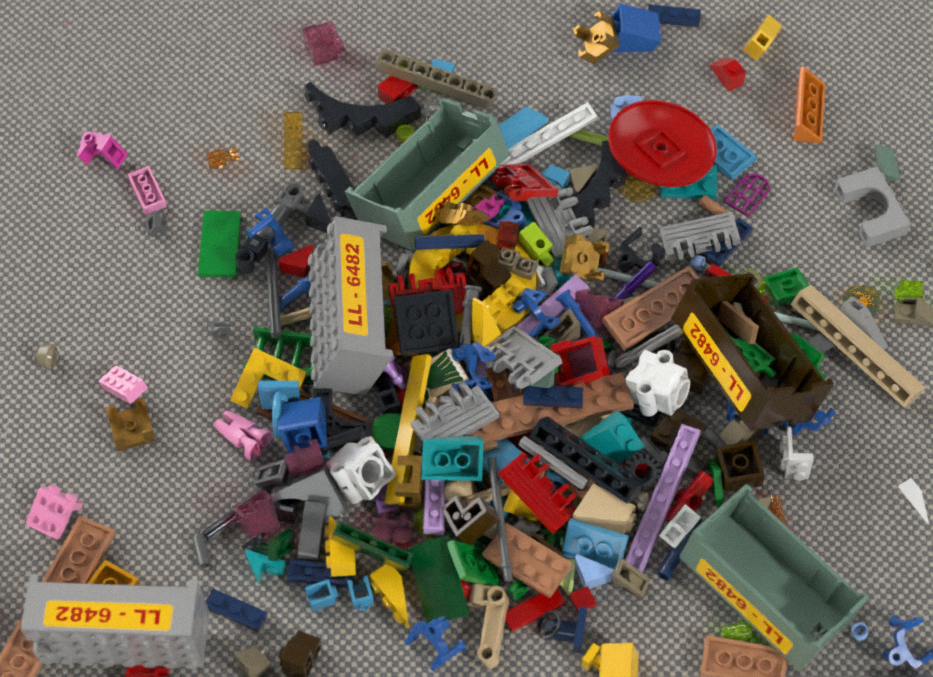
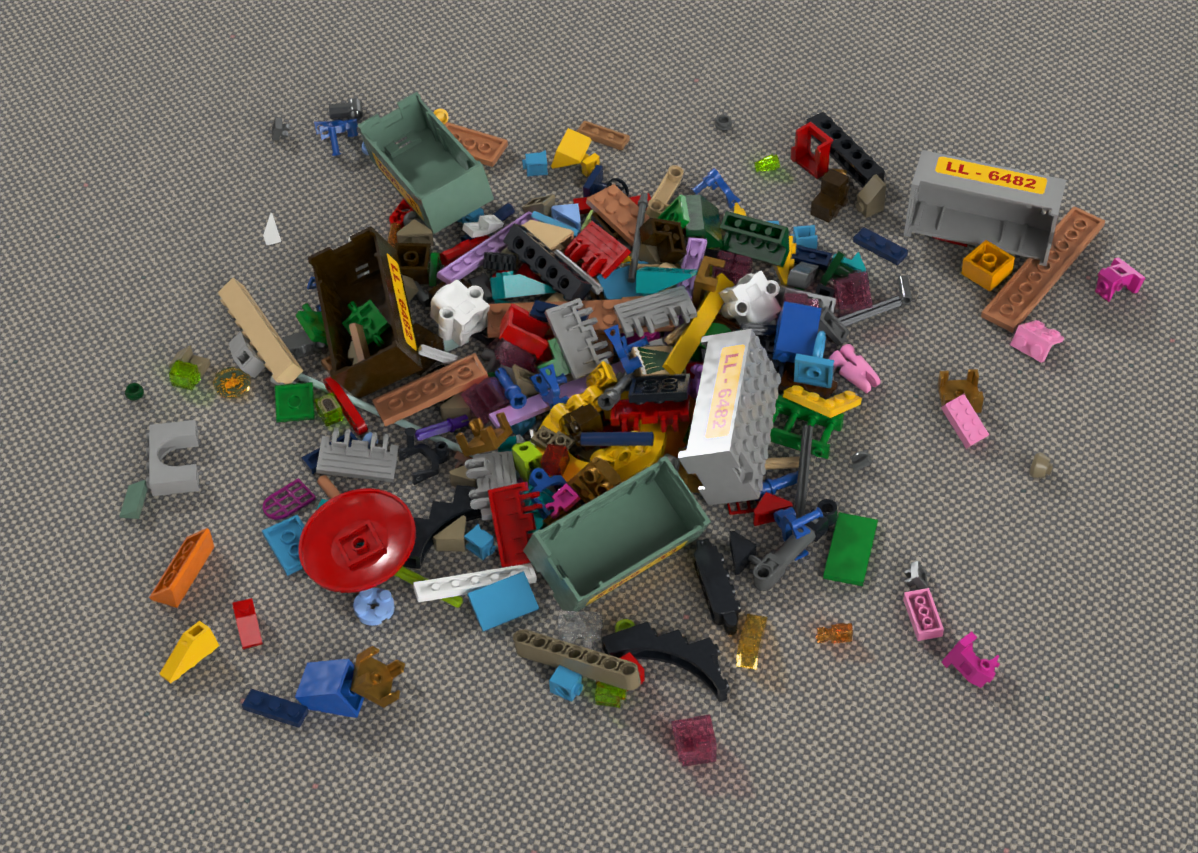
camera: 165 degrees left, 10 degrees down
none -> dark azure window [522,150,548,177]

